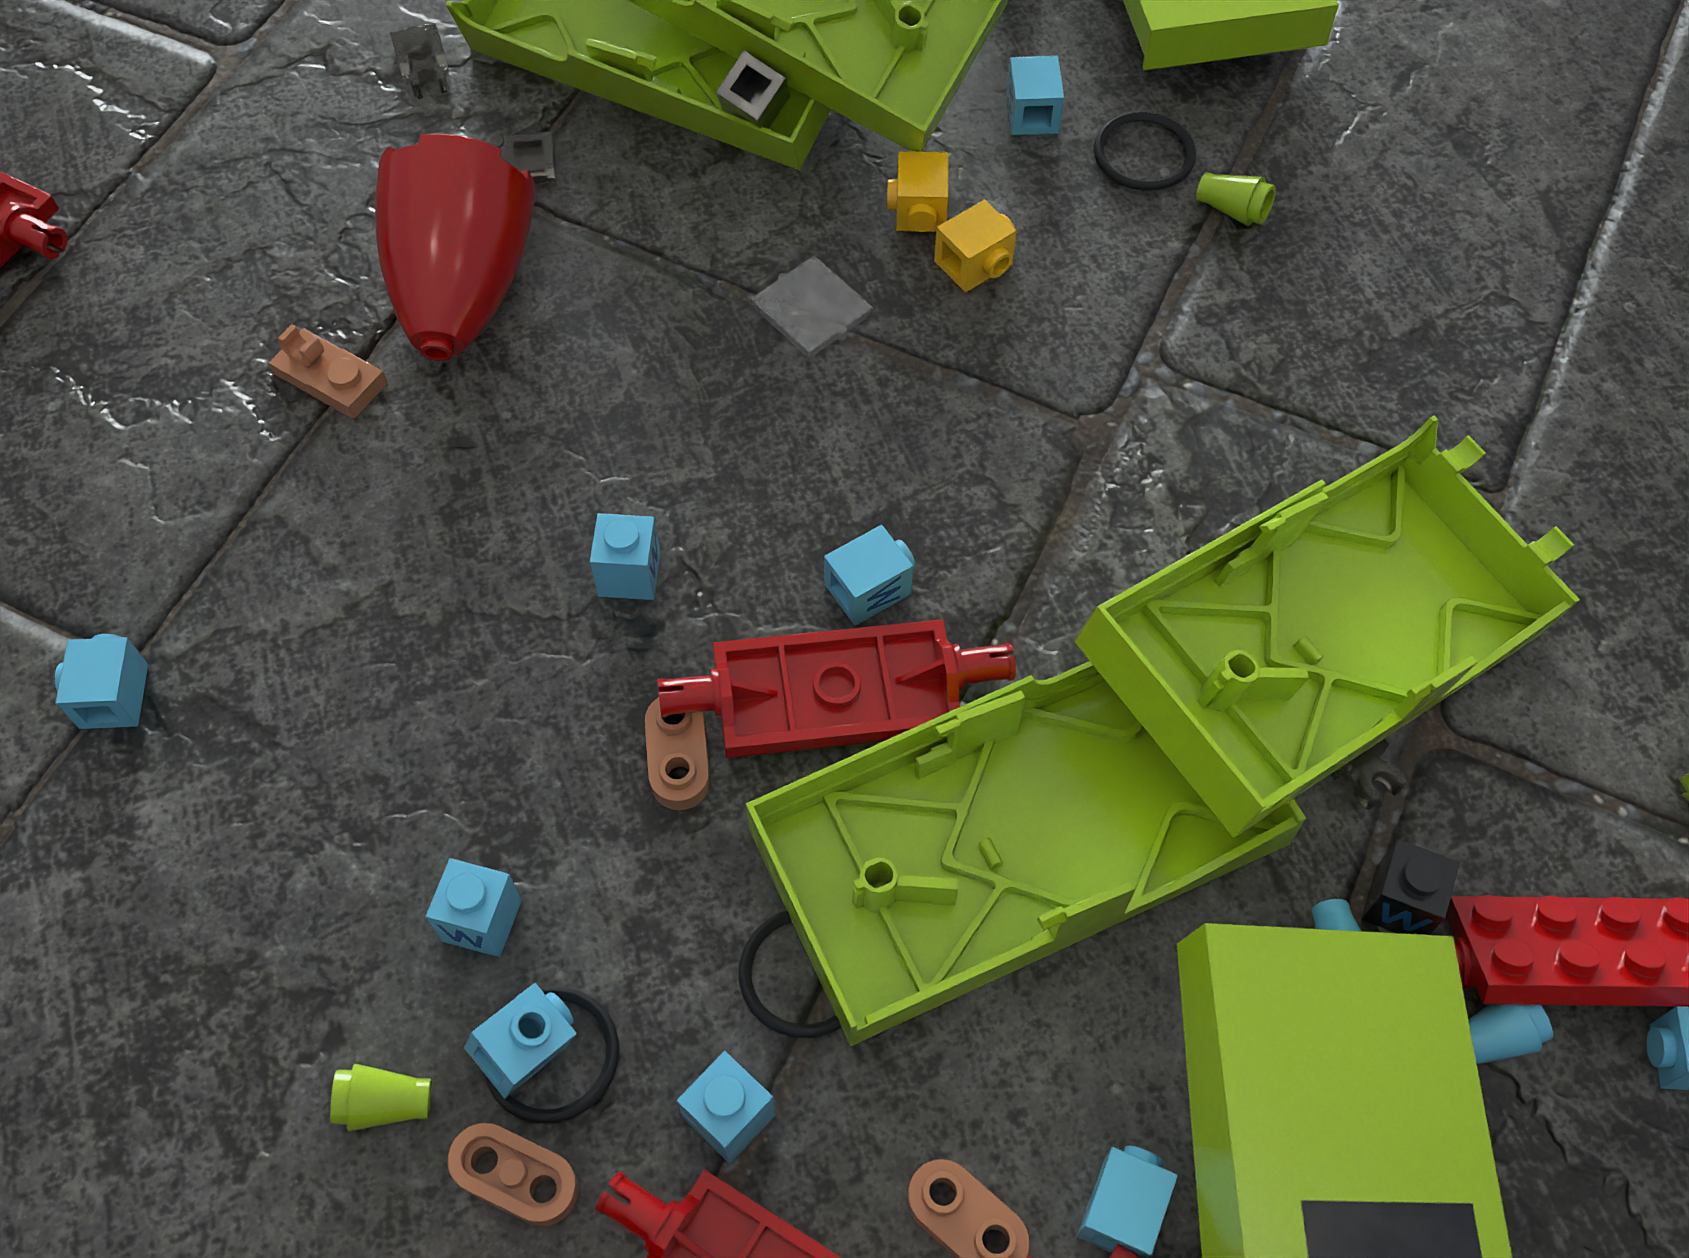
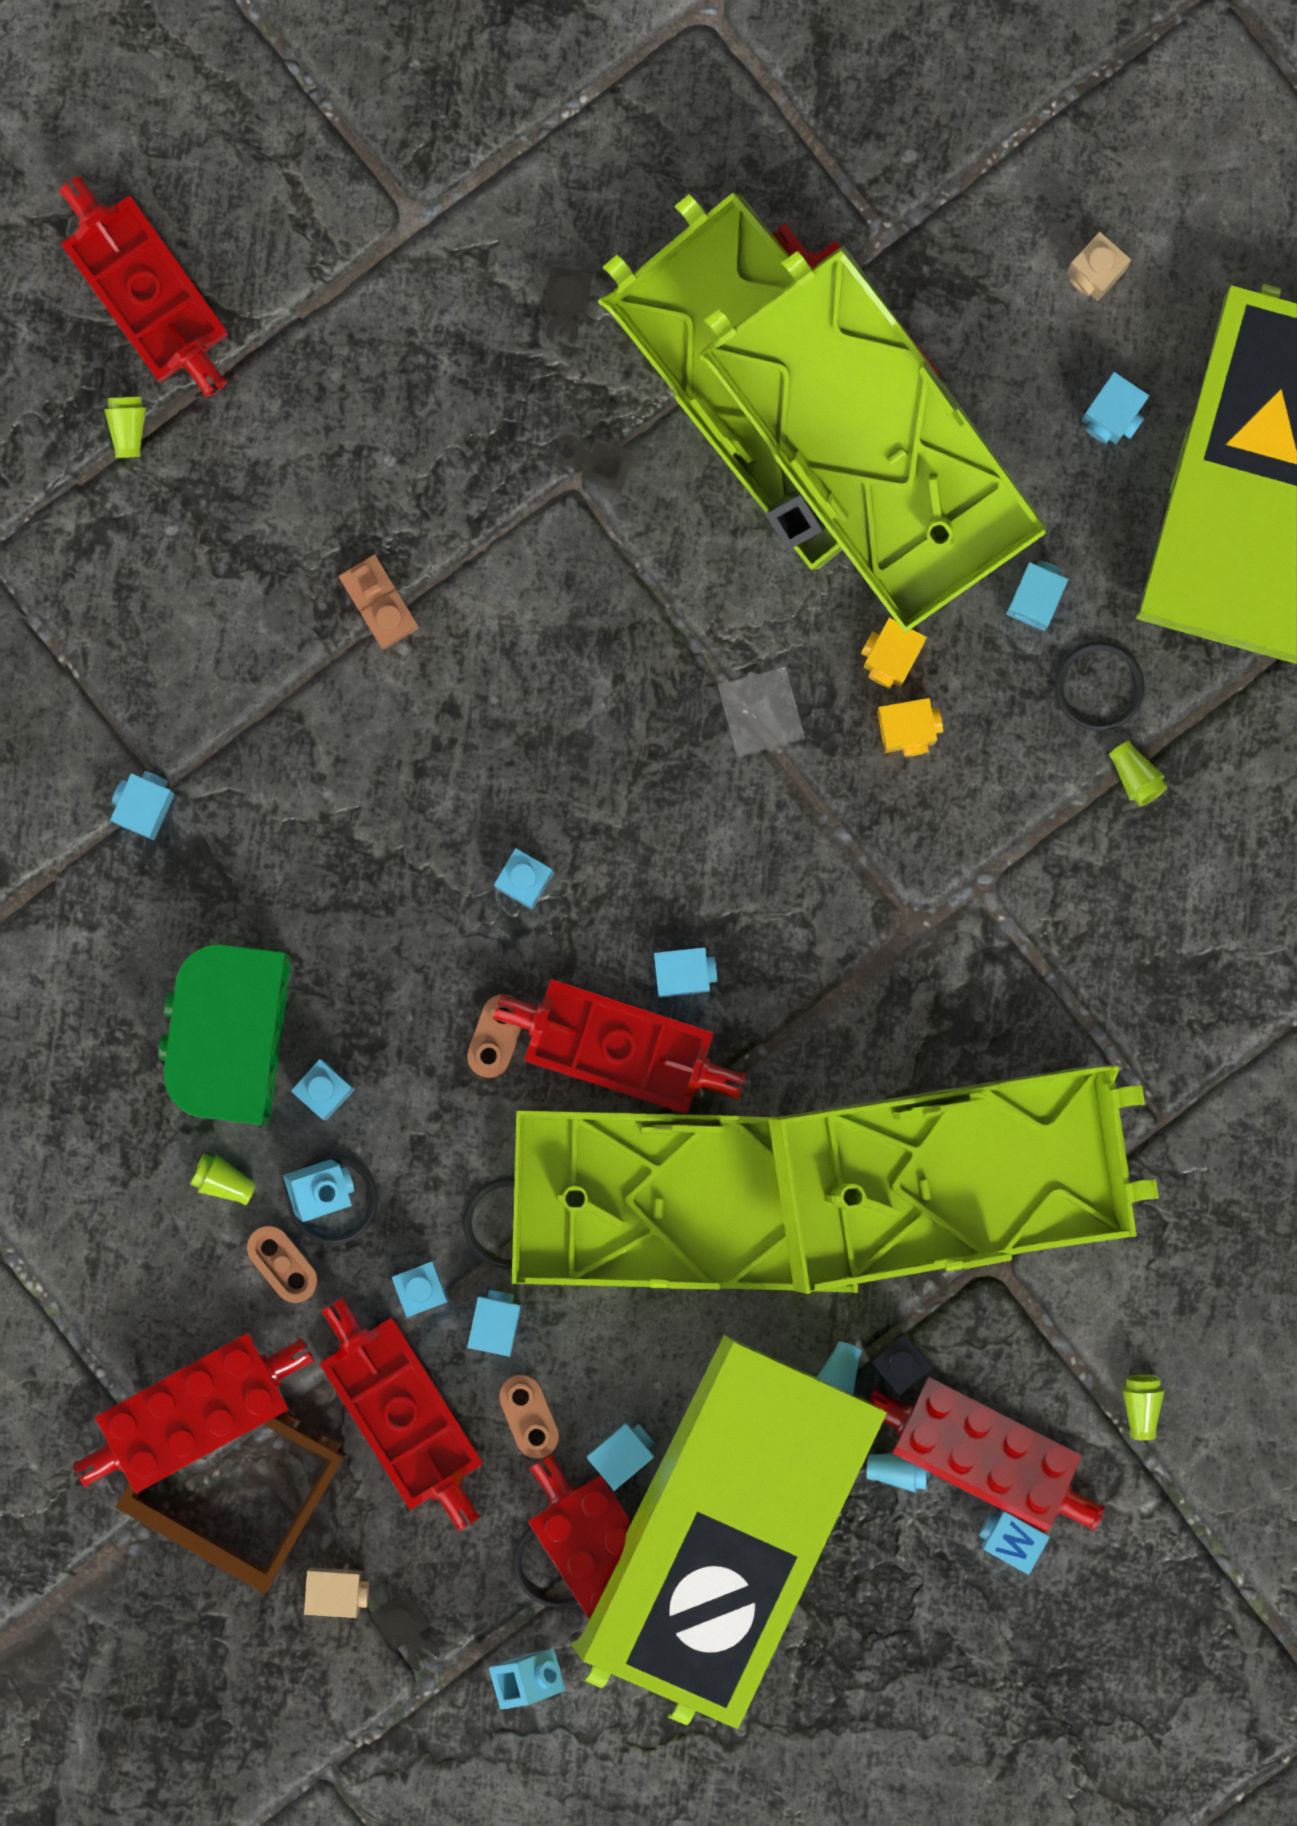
camera: 30 degrees right, 25 degrees up
red cylinder [375,134,535,361] -> none
none -> green brick [159,945,292,1126]
none -> medium azure brick [467,1290,522,1357]

